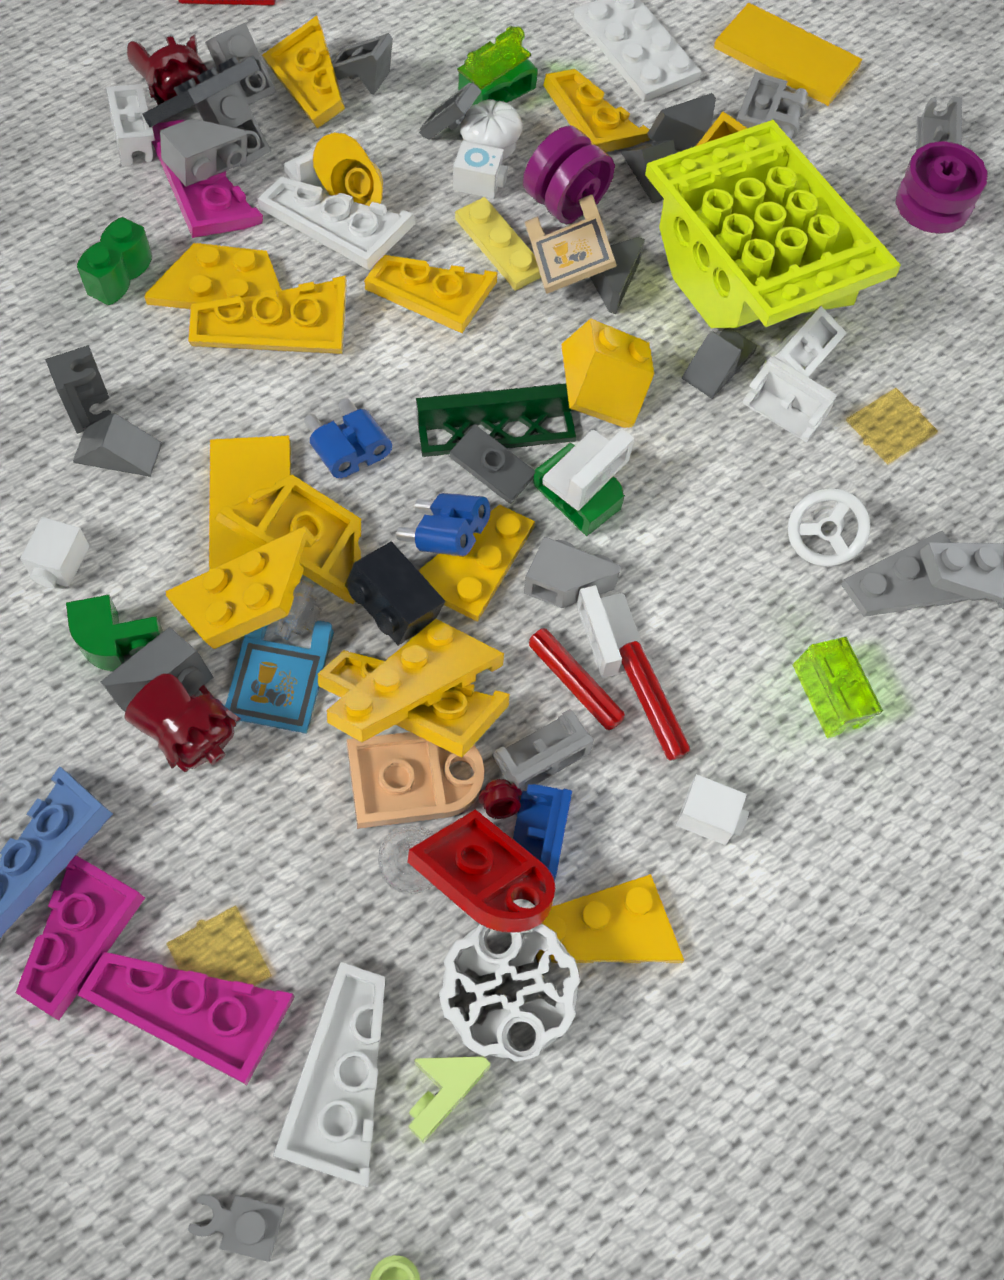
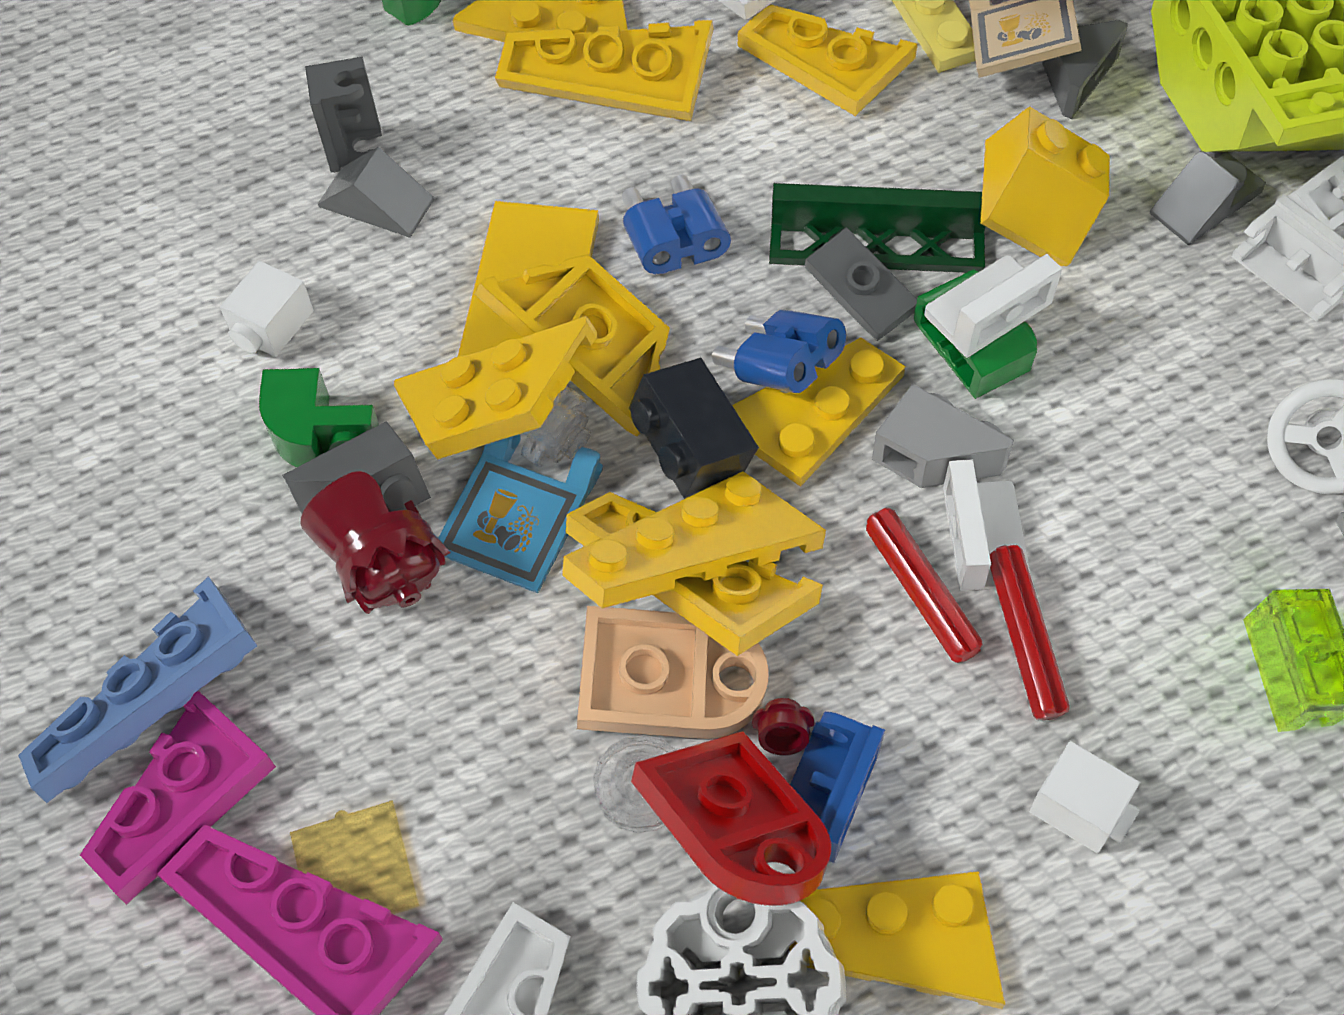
camera: 20 degrees right, 5 degrees down
light grey hinge [492,709,594,791] -> none

